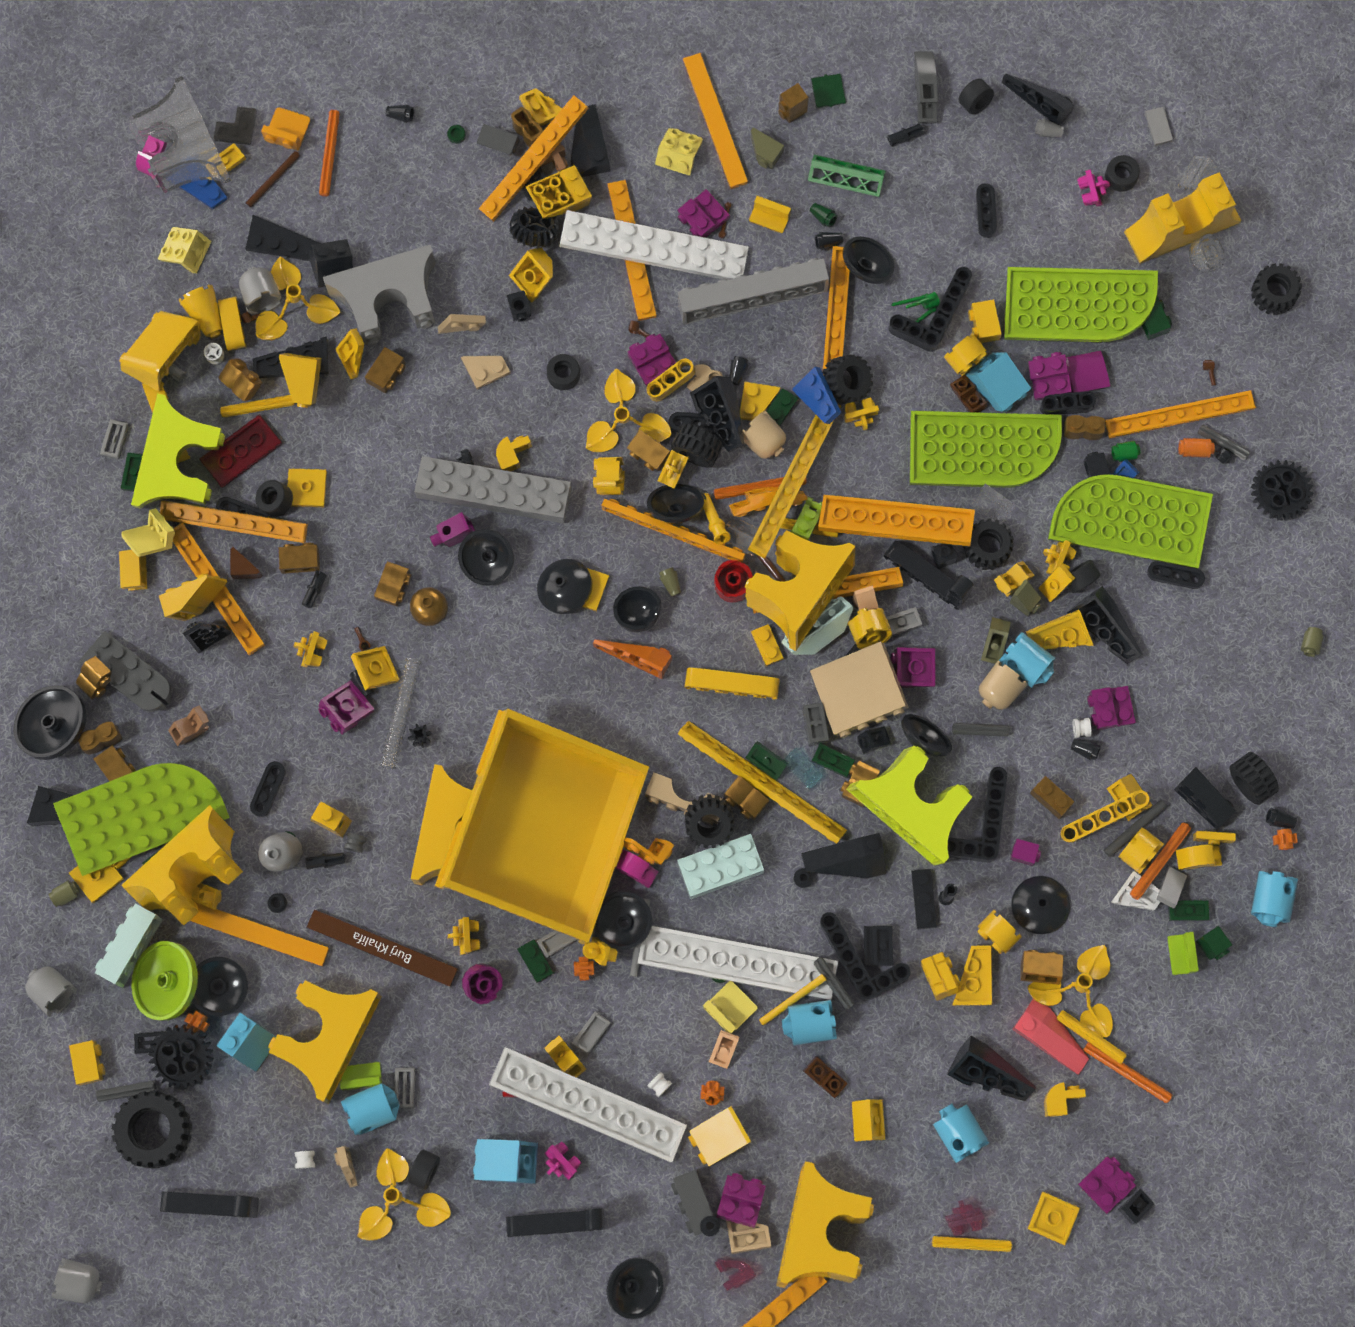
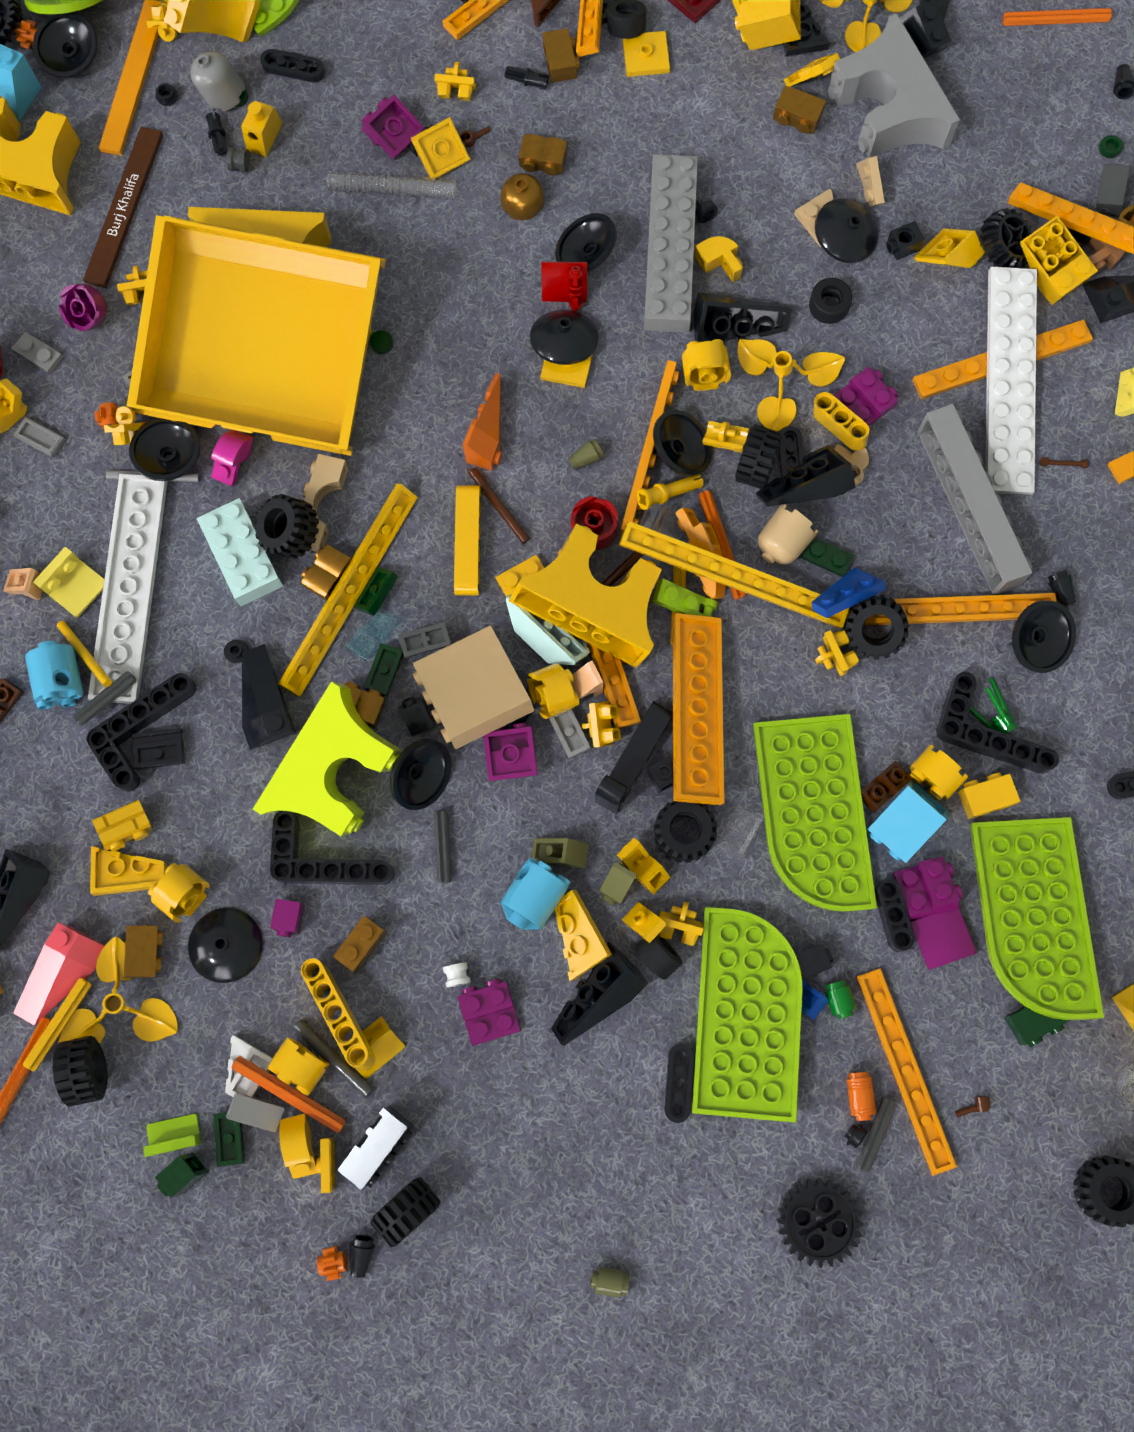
camera: 85 degrees right, 0 degrees up
black gear [408,724,432,748] -> none
magenta torso [430,512,475,547] -> none
dark green plate [517,939,554,983] -> none
black cylinder [613,586,661,633] -> none
light orange bracket [623,837,674,865] -> none
pearl gold brick [627,430,671,471] -> none
reddish brown hand [628,320,649,338] -> none
magenta plate [677,189,730,238] -> none
black cone [729,356,749,385] -> none
yellow wing [740,382,780,421] -> none
yellow panel [749,196,791,233] -> none
dark green cone [809,203,838,227] -> none
black plate [911,869,937,929] -> none
black pin [938,883,958,906] -> none
tan cylinder [979,661,1028,710] -> none
pearl gold brick [1064,415,1105,440] -> none
black cone [1070,739,1101,761] -> none
medium azure cylinder [1251,871,1298,927] -> none
none -> light grey plate [12,332,63,374]
none -> black tyre [52,1036,108,1107]
none -> reddish brown bar [468,468,530,544]
none -> red hinge [541,262,587,311]
none -> yellow hips [582,701,621,747]
none -> black wedge [694,293,792,346]
none -> black dish [815,198,878,263]

